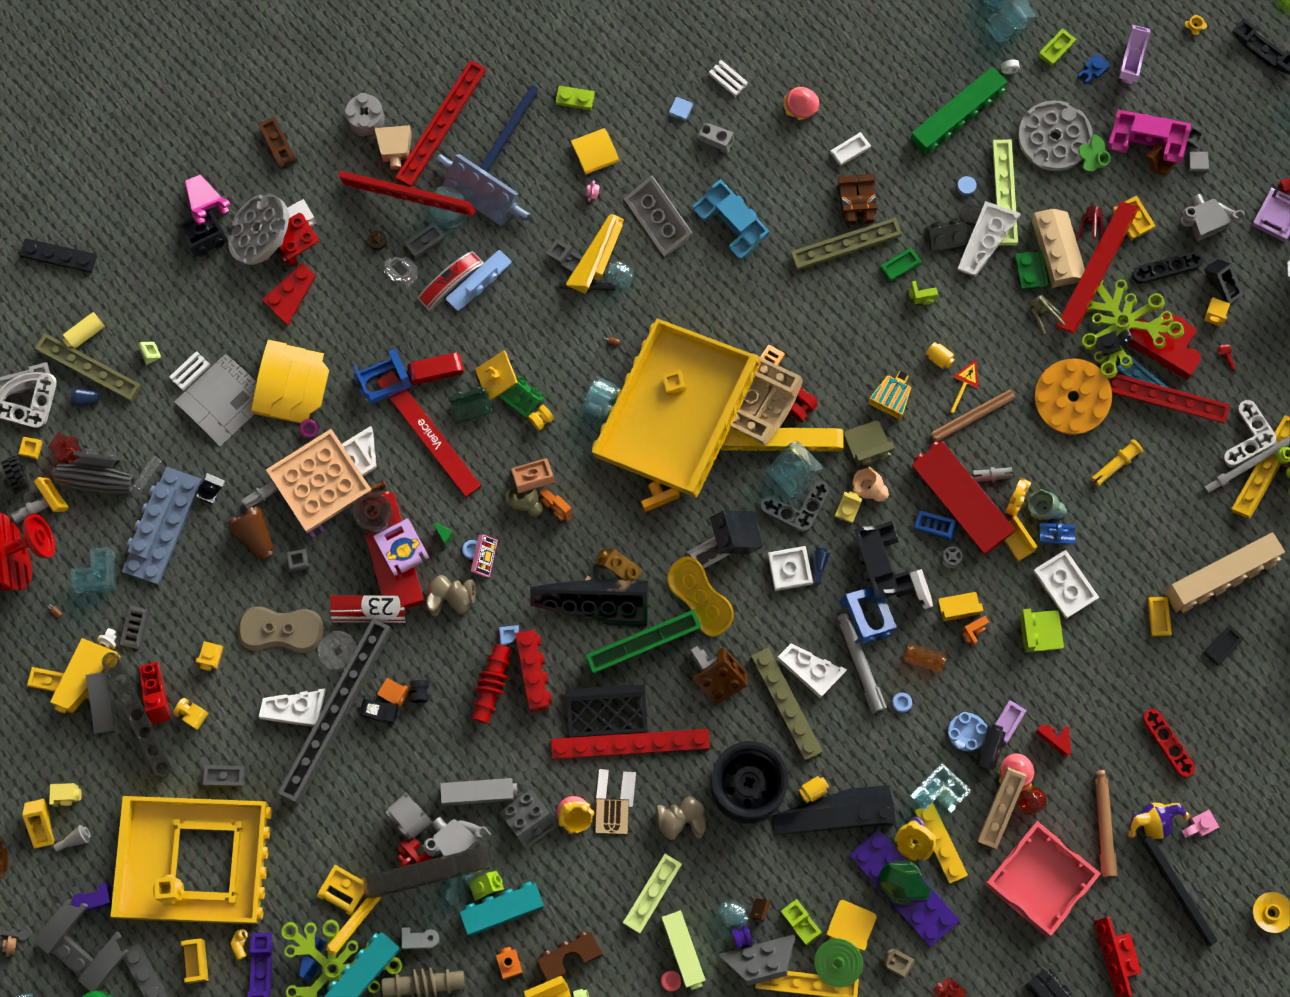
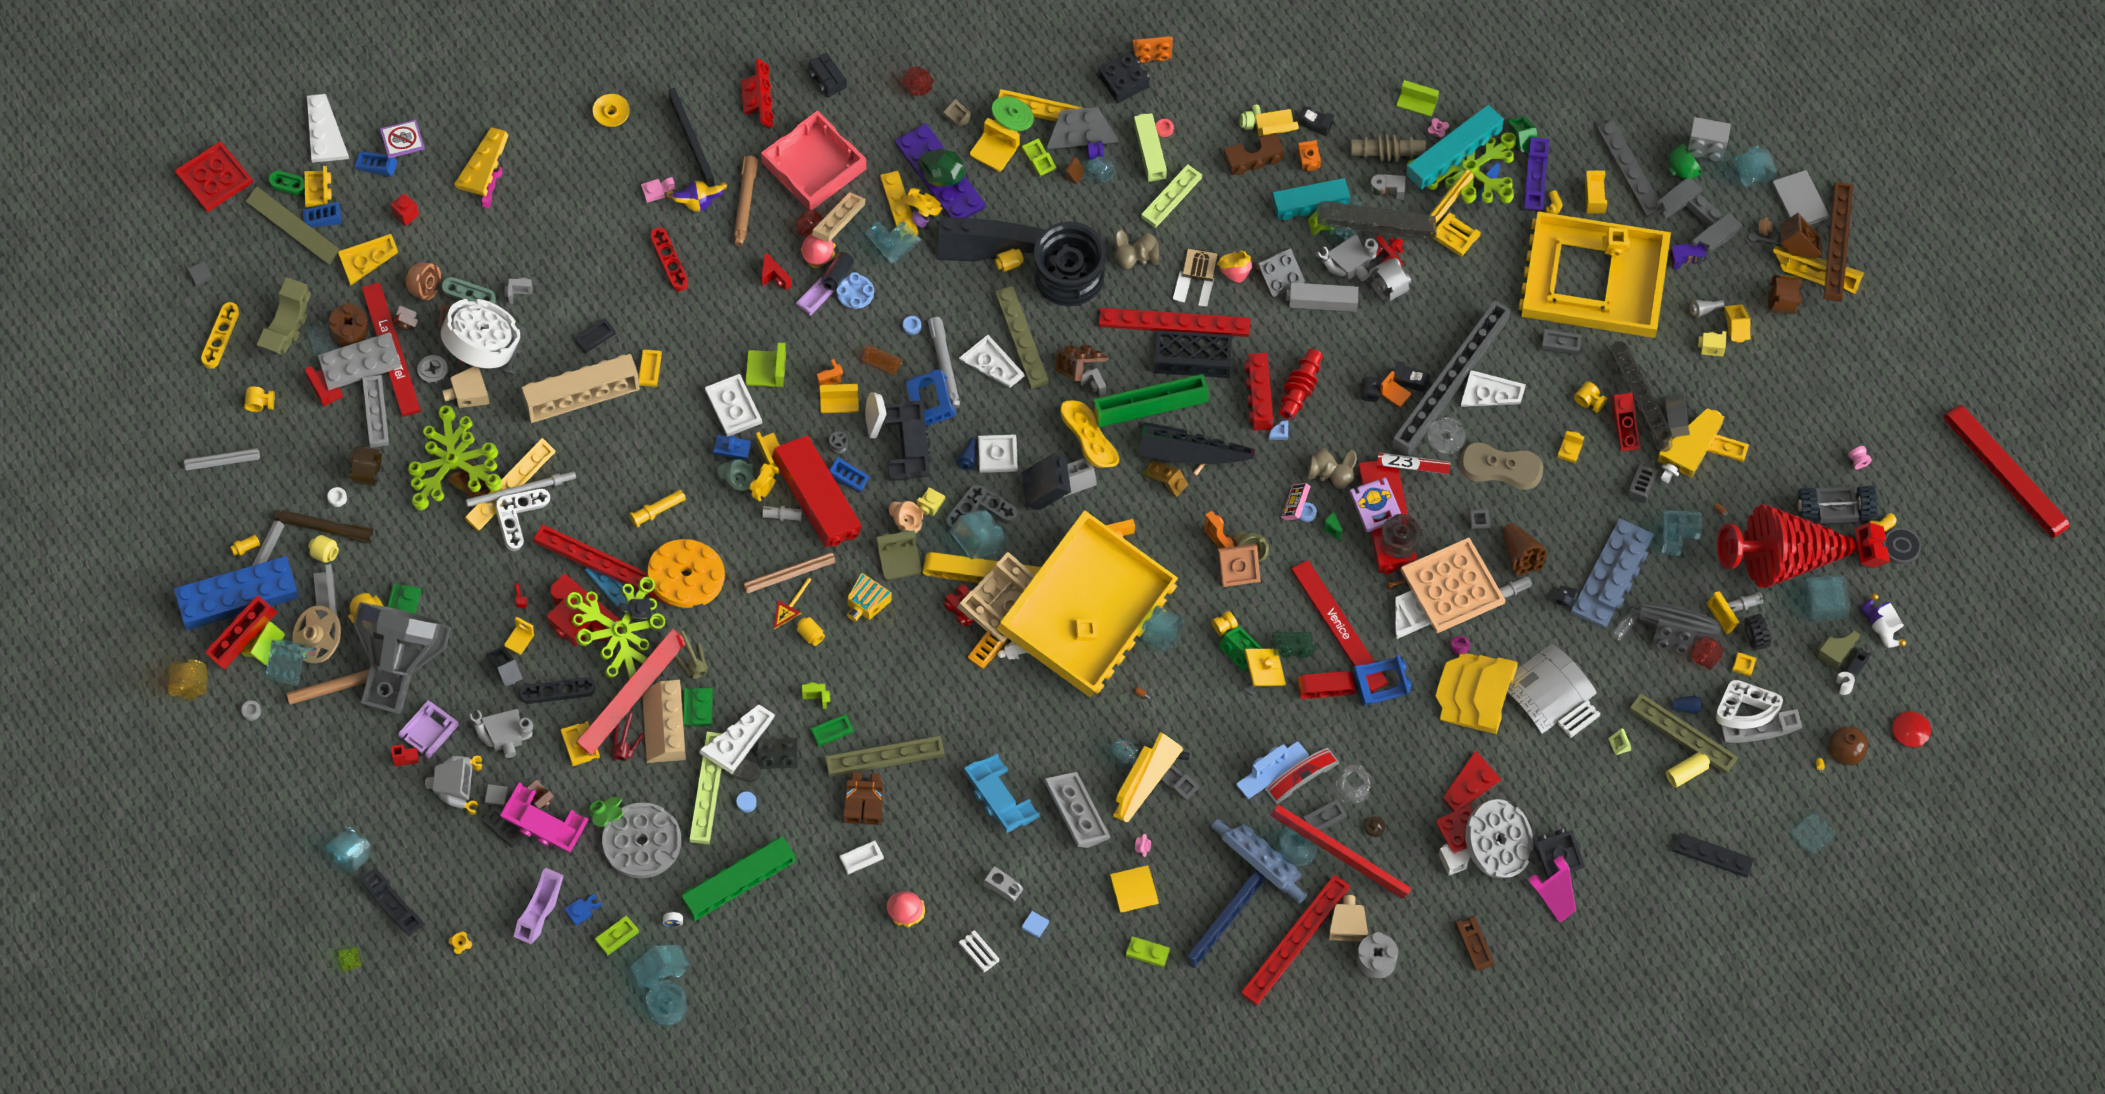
camera: 175 degrees left, 10 degrees down
none -> light grey torso [425,756,482,815]

